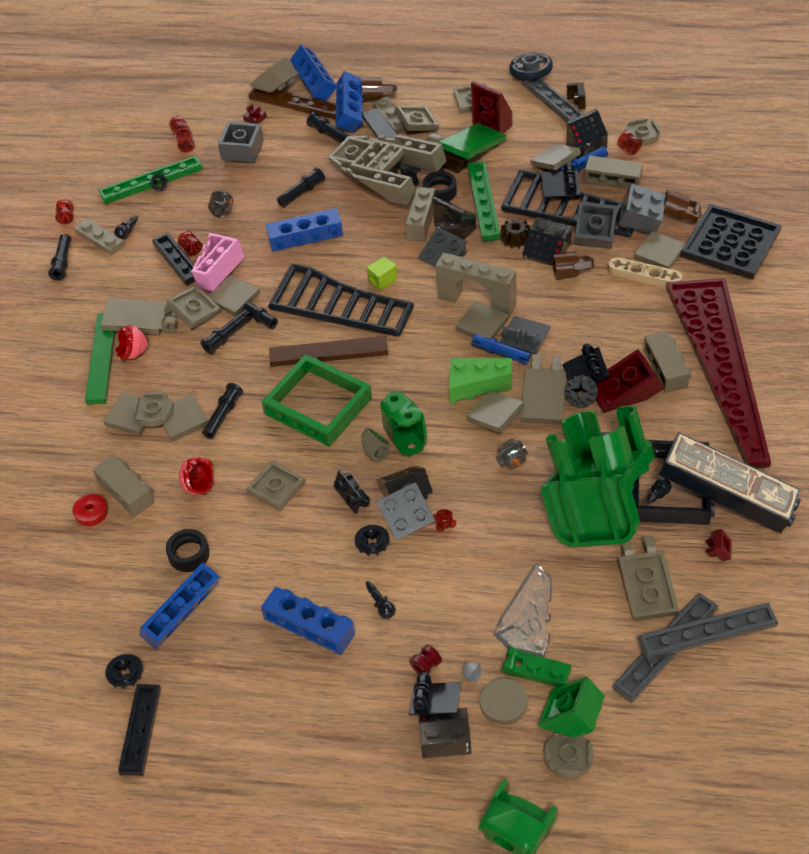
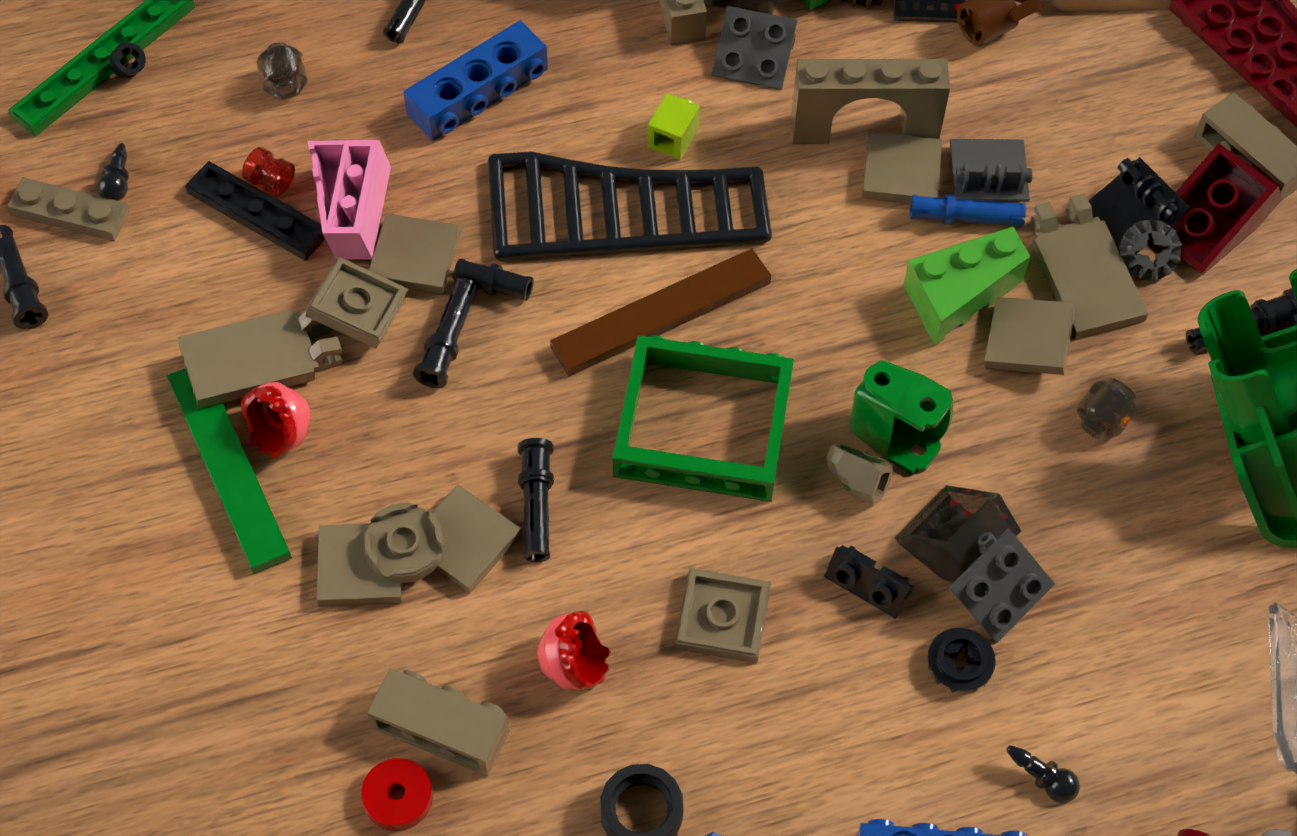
camera: 30 degrees left, 10 degrees up
clear red plate [433,509,457,531] -> none

